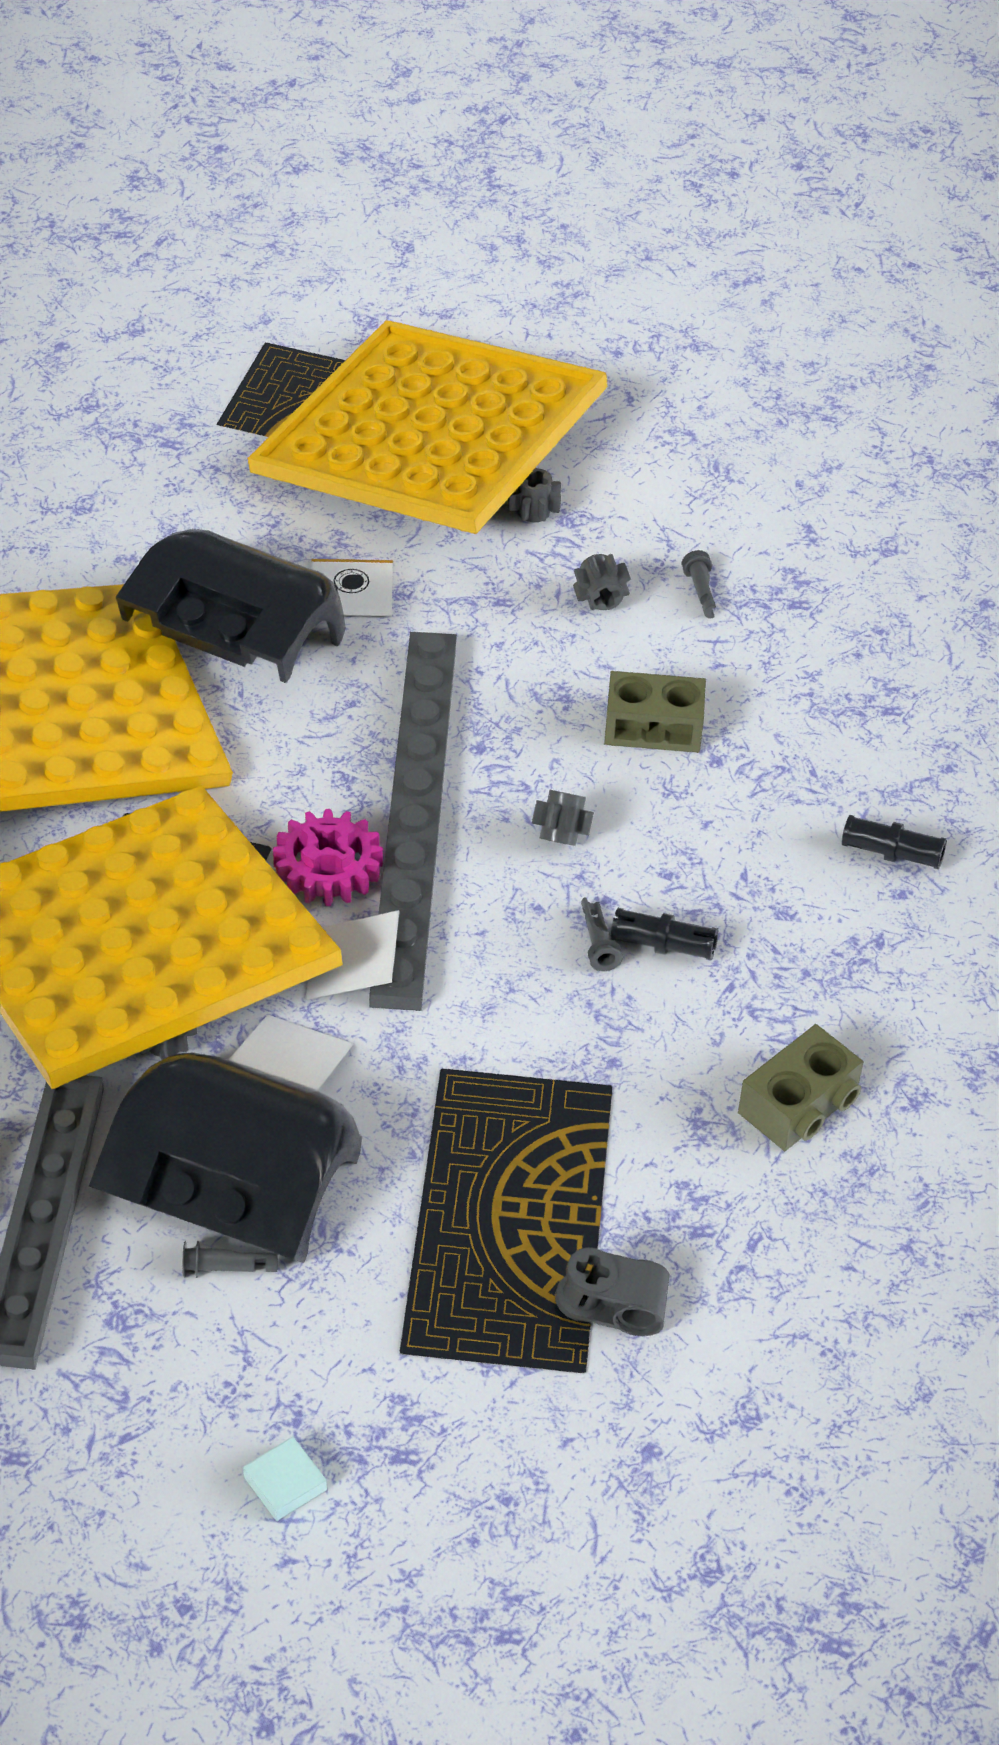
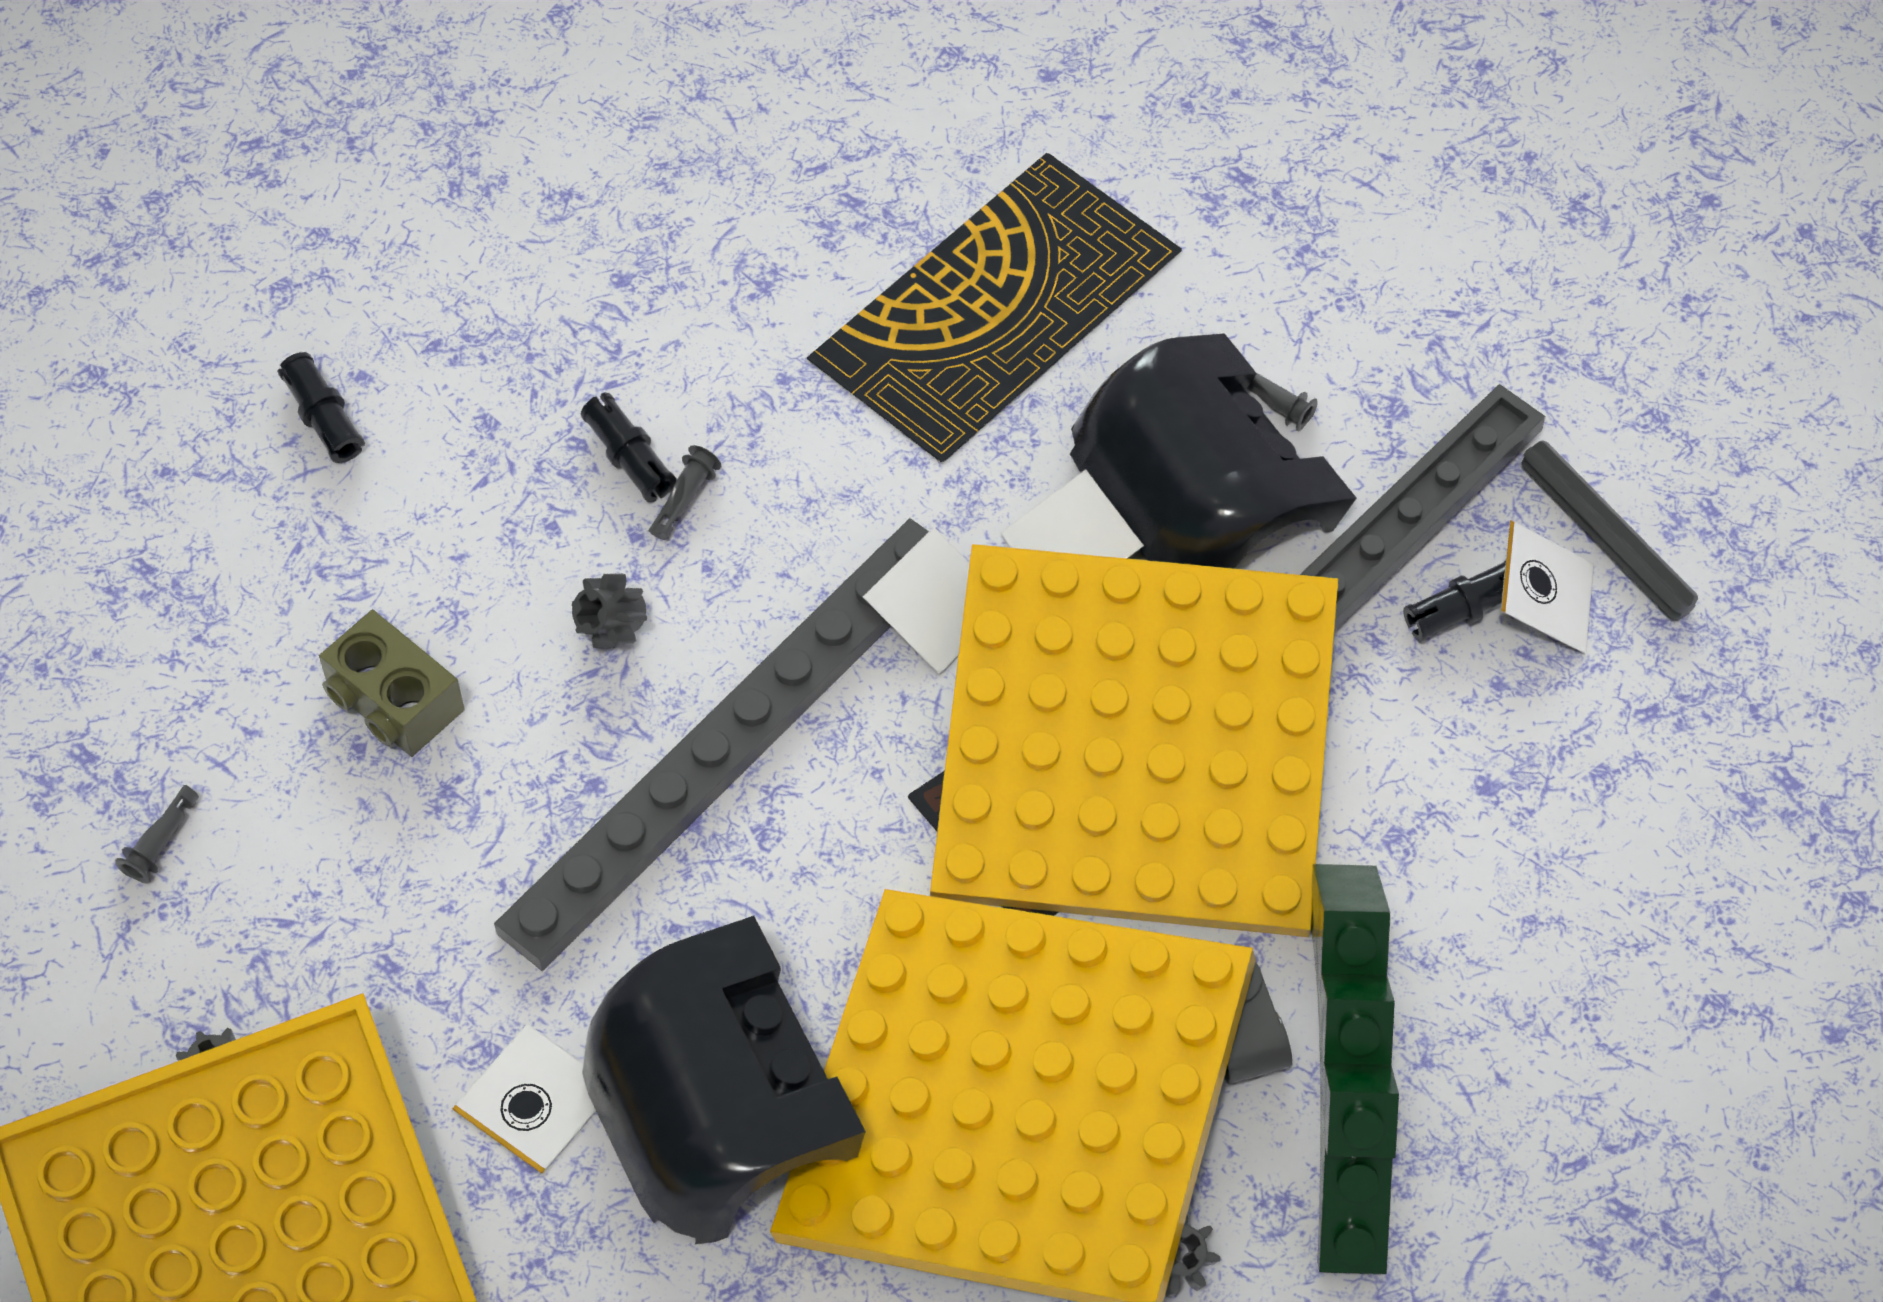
camera: 140 degrees left, 10 degrees up
light aqua tile [243,1437,327,1521] -> none
dark pink gear [273,809,383,906] -> none
dark grey piece [555,1247,670,1336] -> none
dark grey gear [573,554,631,610] -> none
olive brick [738,1024,864,1152] -> none

